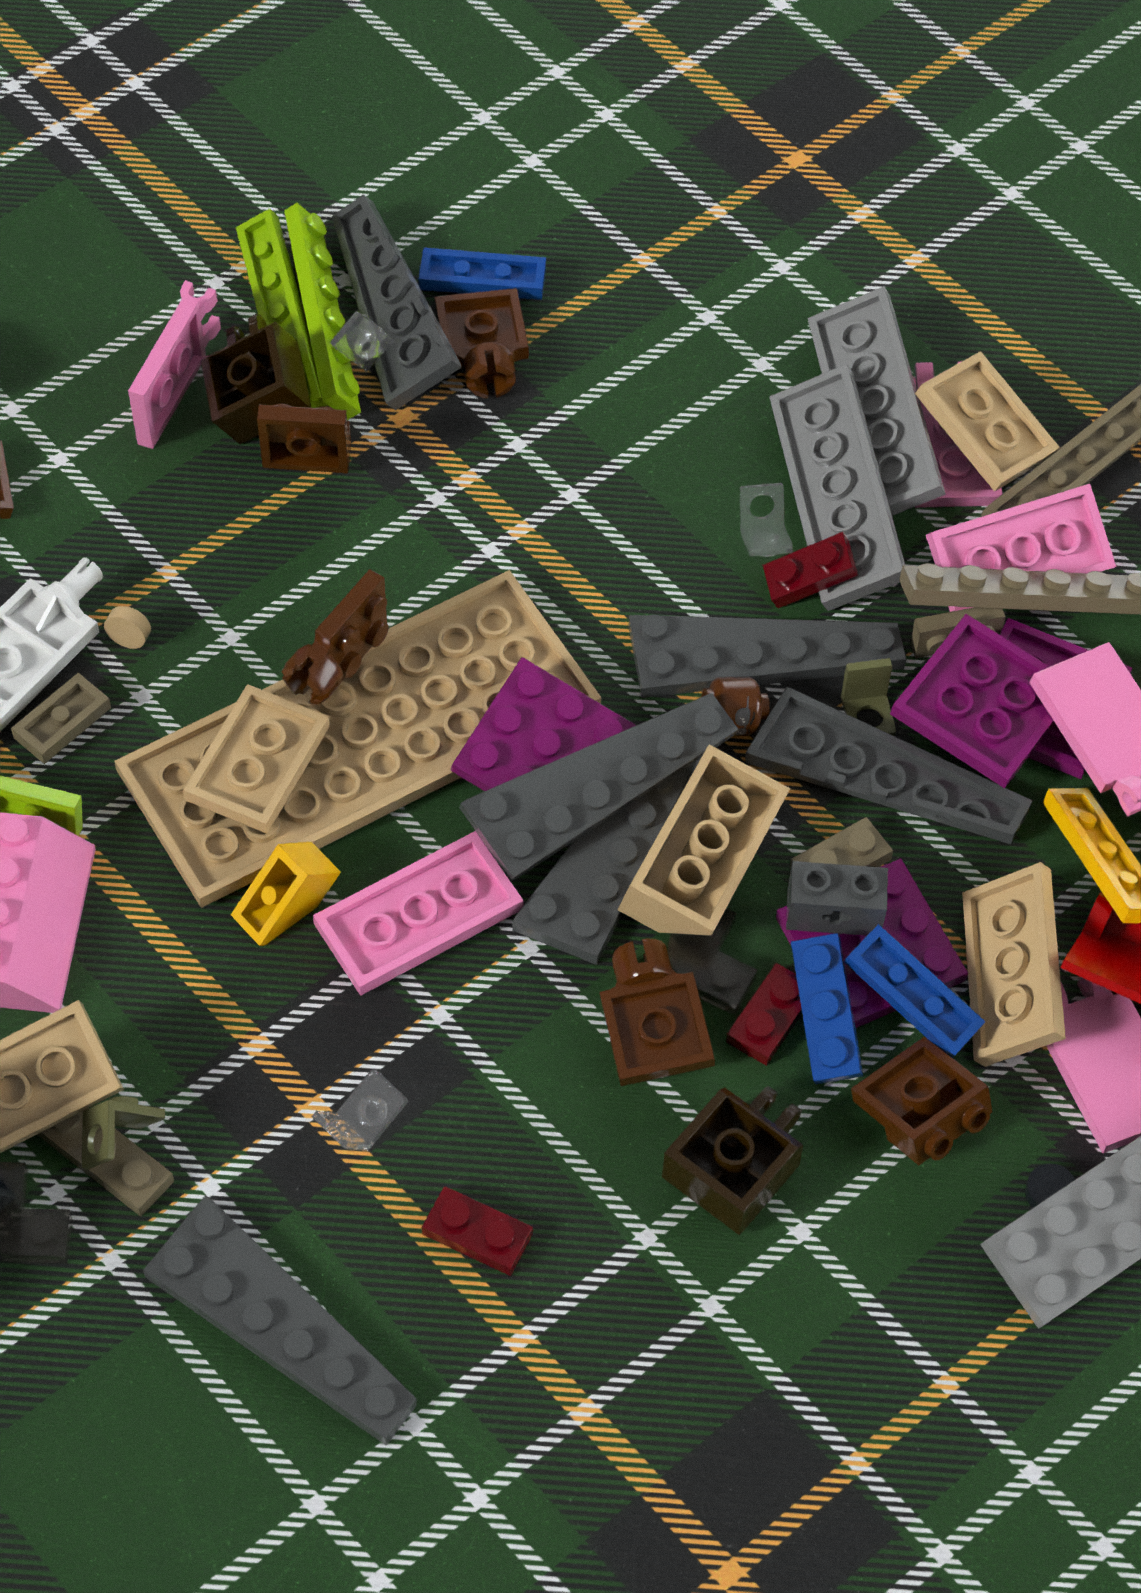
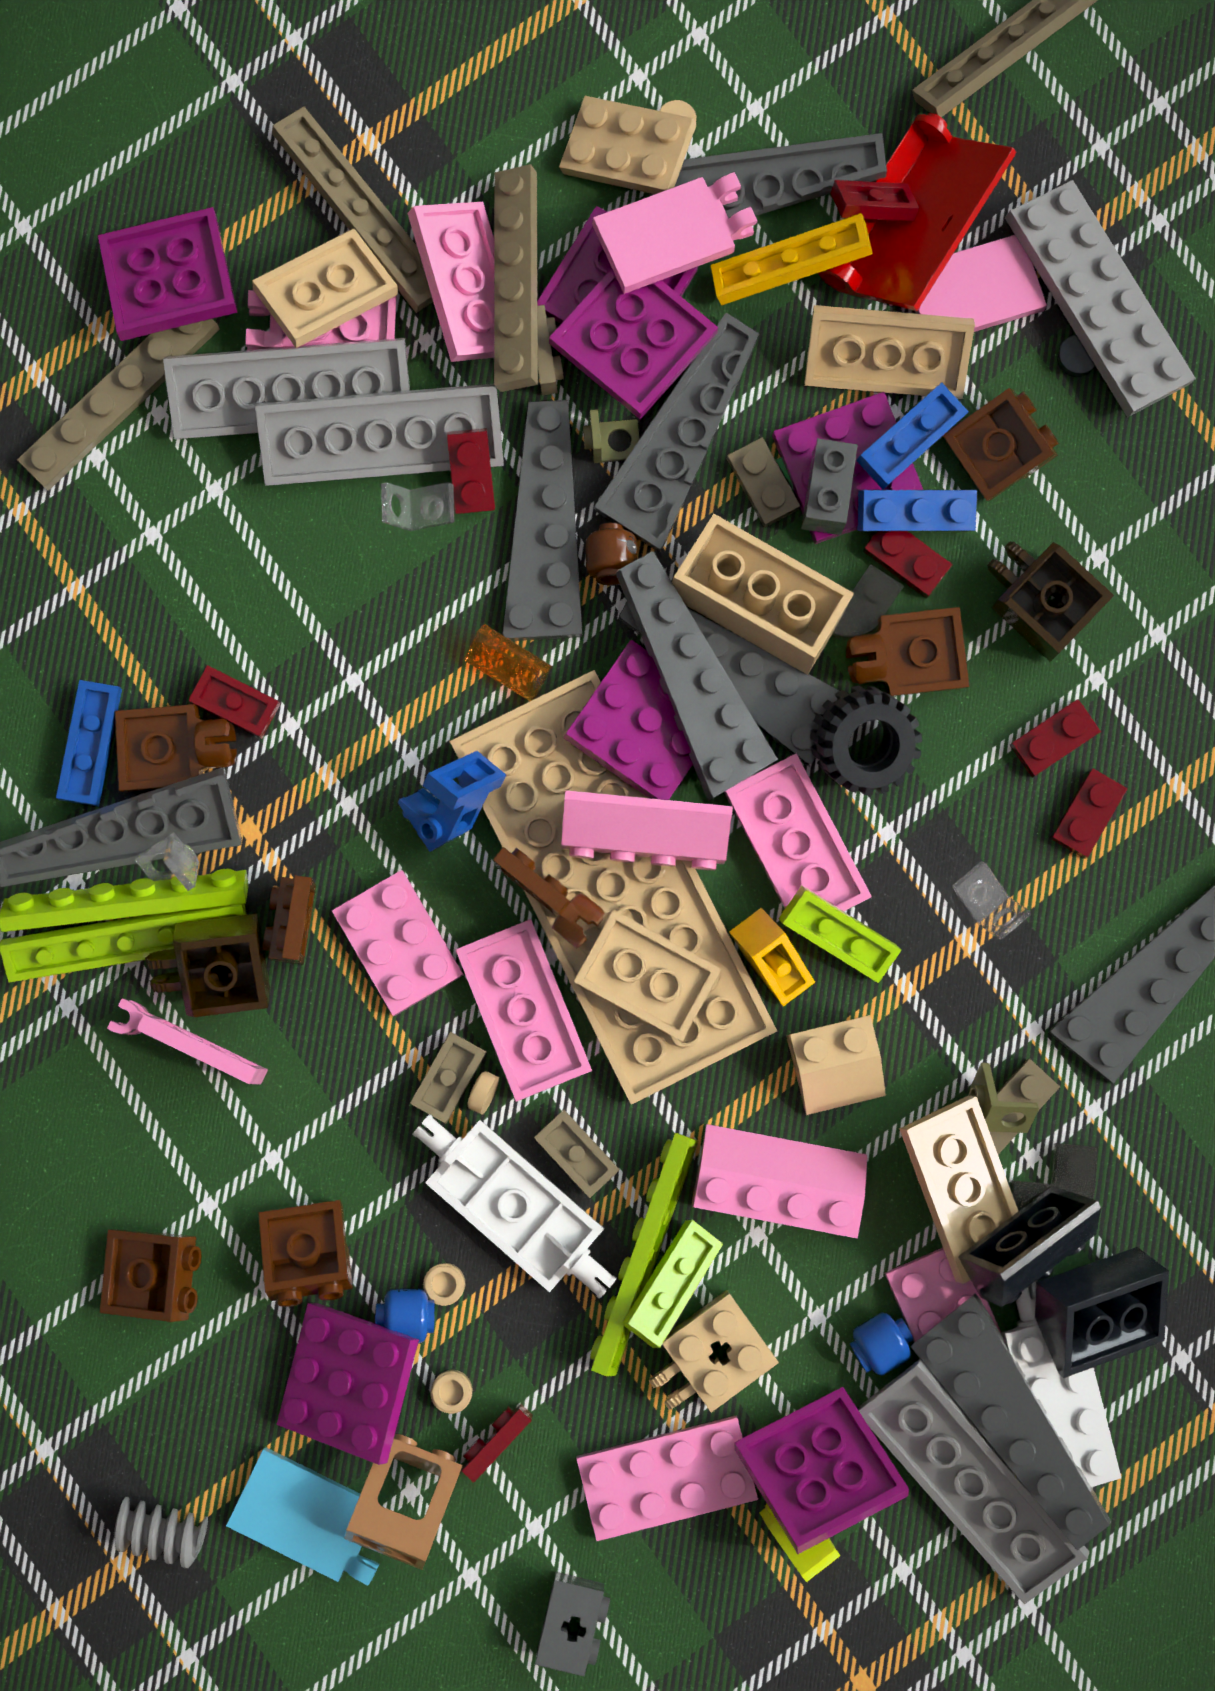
camera: 85 degrees left, 25 degrees up
none -> dark tan plate [17,319,220,491]
none -> magenta plate [98,207,237,341]
none -> dark red plate [188,665,280,739]
none -> bright pink plate [332,870,464,1016]
none -> blue tile [398,751,506,852]
none -> dark tan plate [410,1032,486,1124]
none -> bright pink plate [455,919,592,1102]
none -> clear orange plate [464,624,552,701]
none -> bright pink slope [561,790,733,870]
none -> lime plate [778,885,901,983]
none -> tan slope [786,1015,886,1115]
none -> black tyre [810,686,922,795]
none -> dark red plate [1010,699,1101,778]

